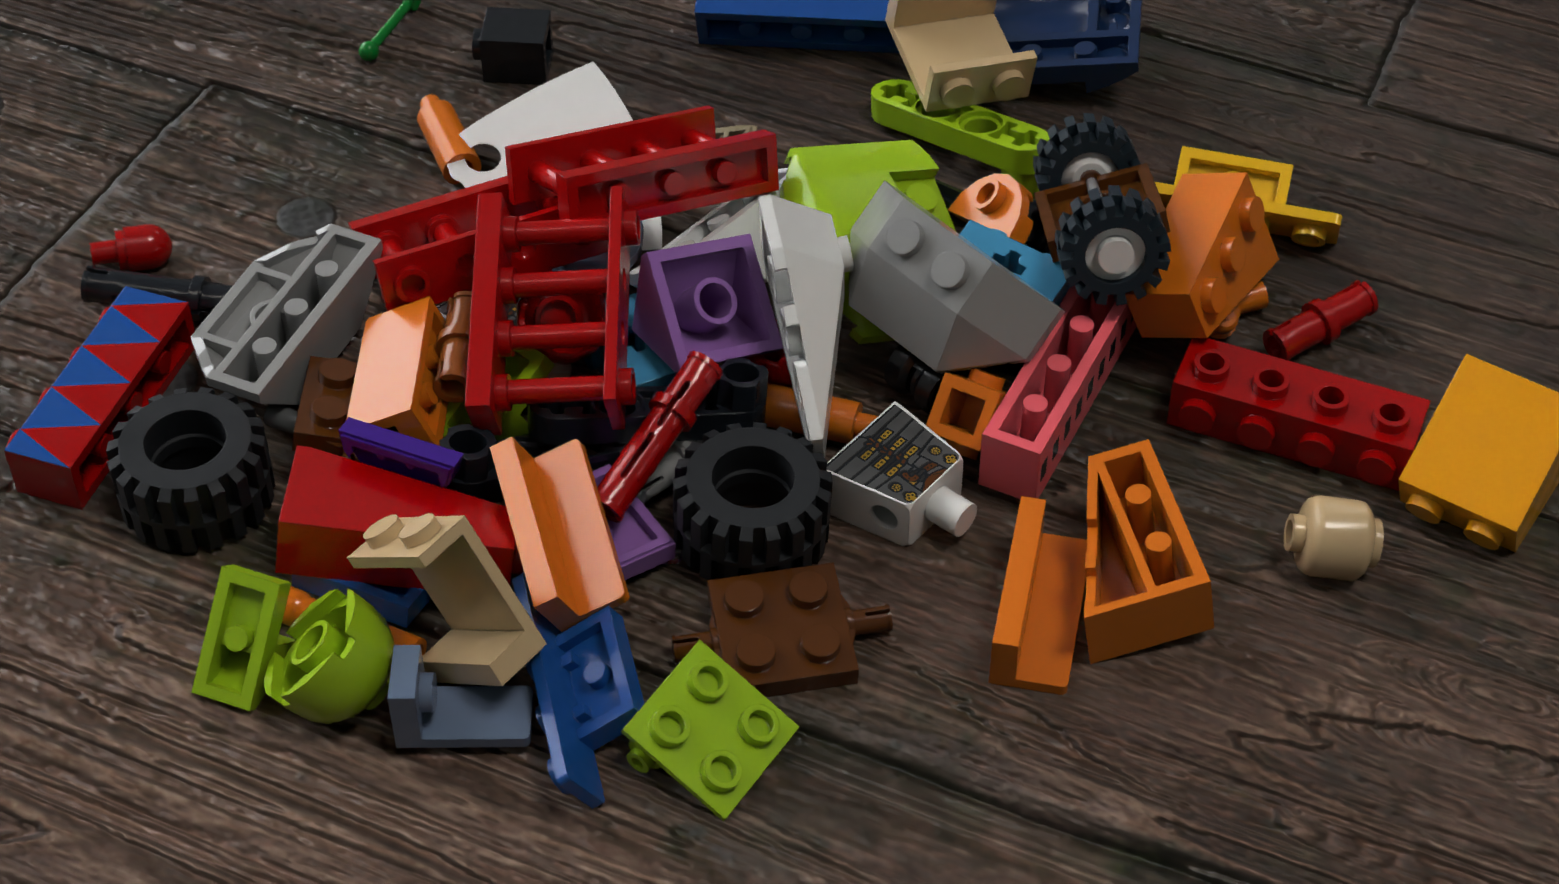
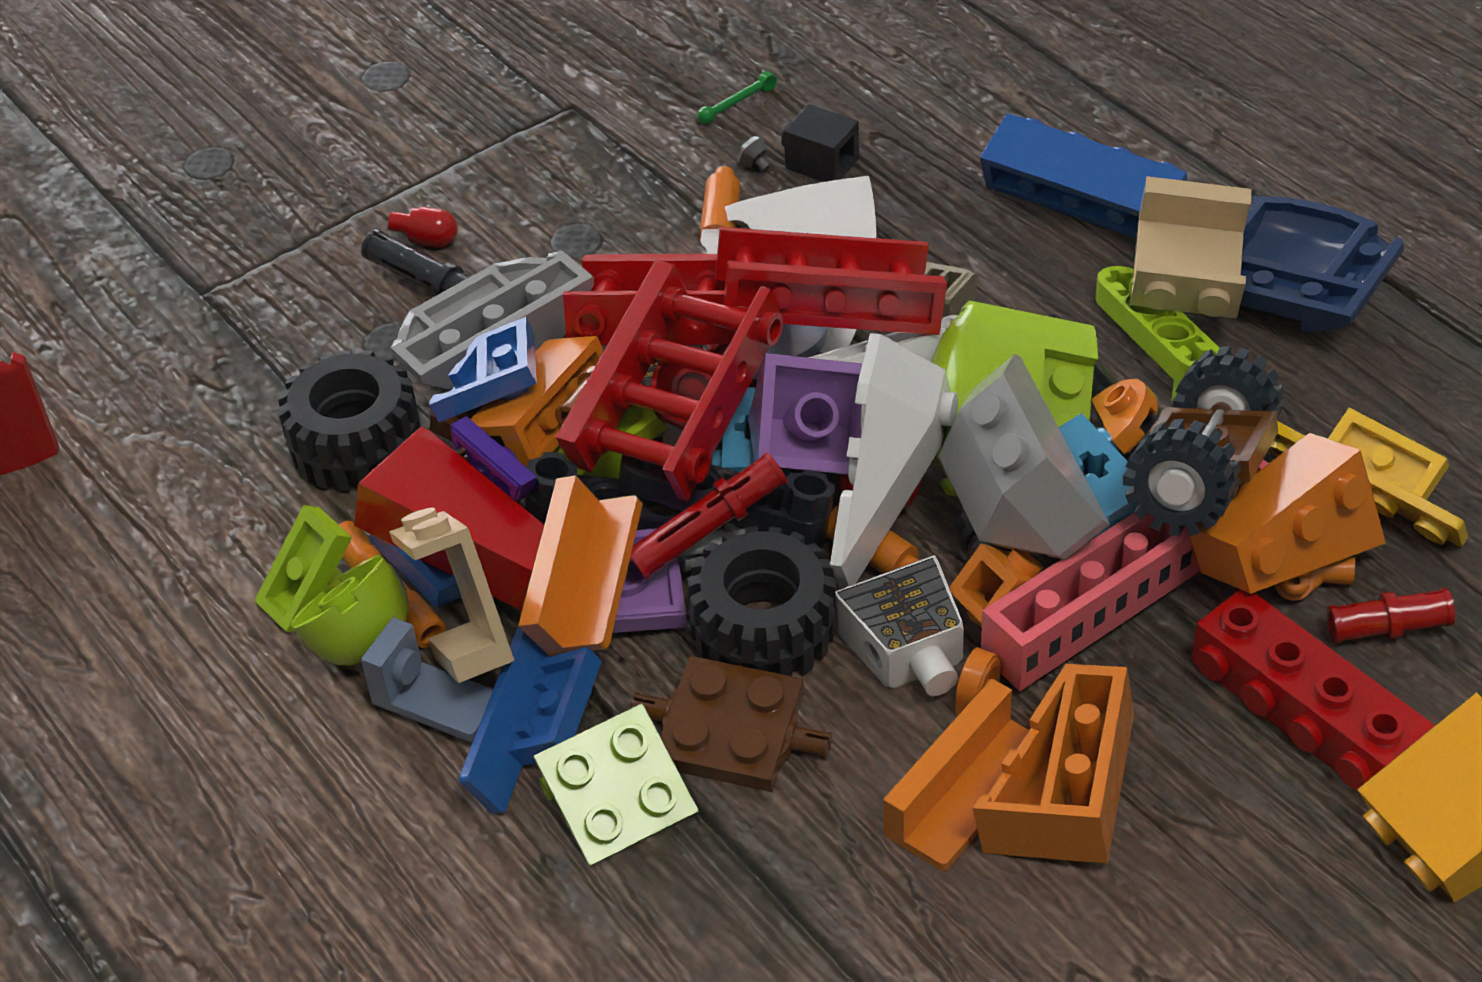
camera: 30 degrees right, 0 degrees up
red brick [4,286,195,510] -> none
tan head [1283,495,1384,581] -> none
none -> blue wing [429,317,537,422]
none -> dark grey rock [738,136,770,172]
none -> orange tile [955,647,1001,716]

